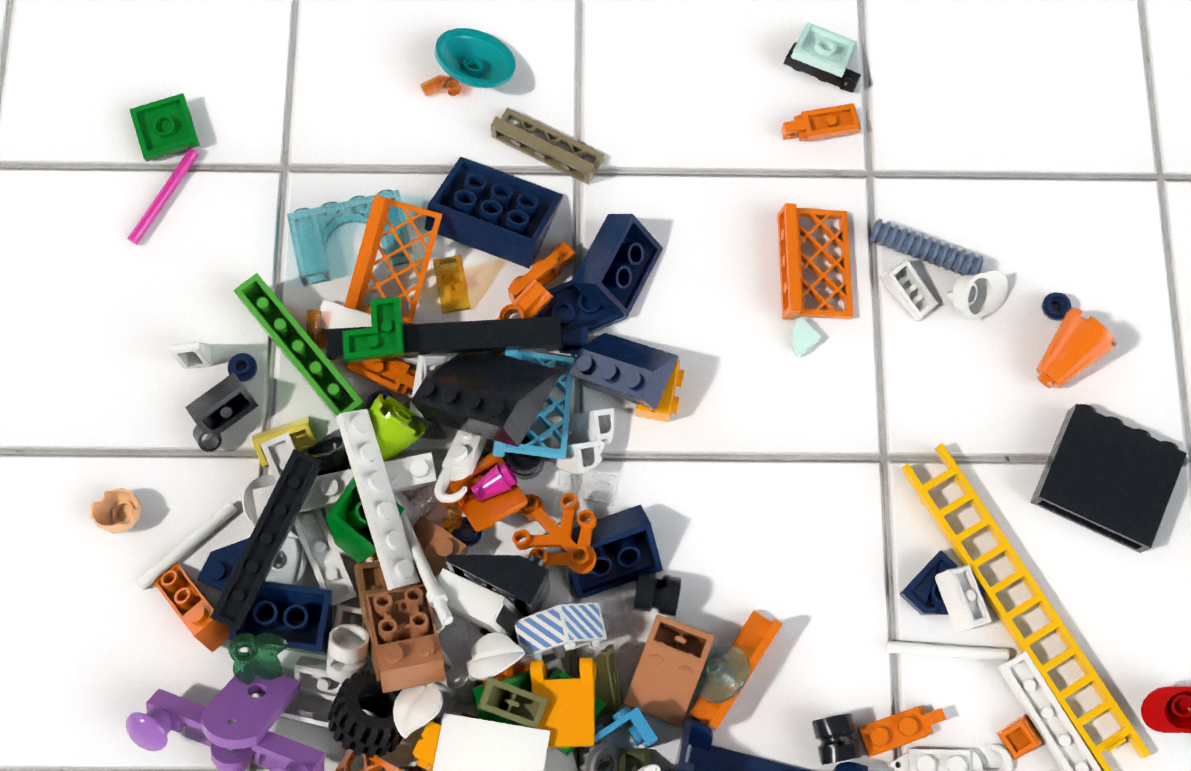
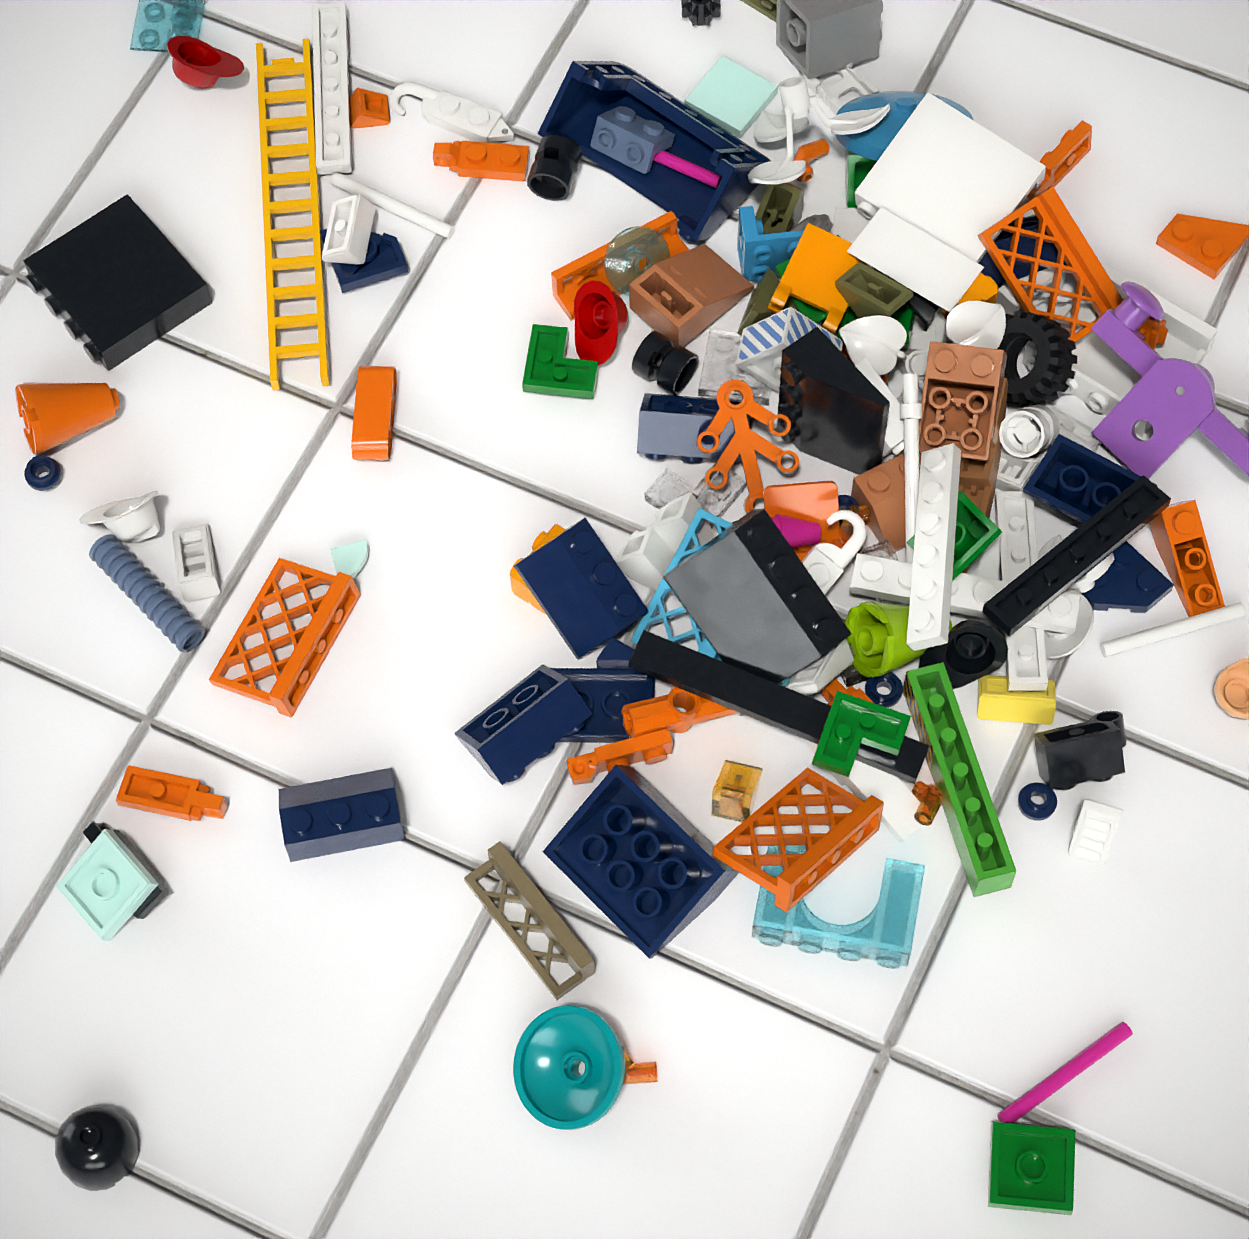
camera: 150 degrees left, 10 degrees down
clear green plate [229,632,289,685] -> none
none -> dark blue slope [279,767,405,862]
none -> orange beam [351,366,397,460]
none -> green plate [522,324,598,399]
none -> red piece [574,280,628,366]

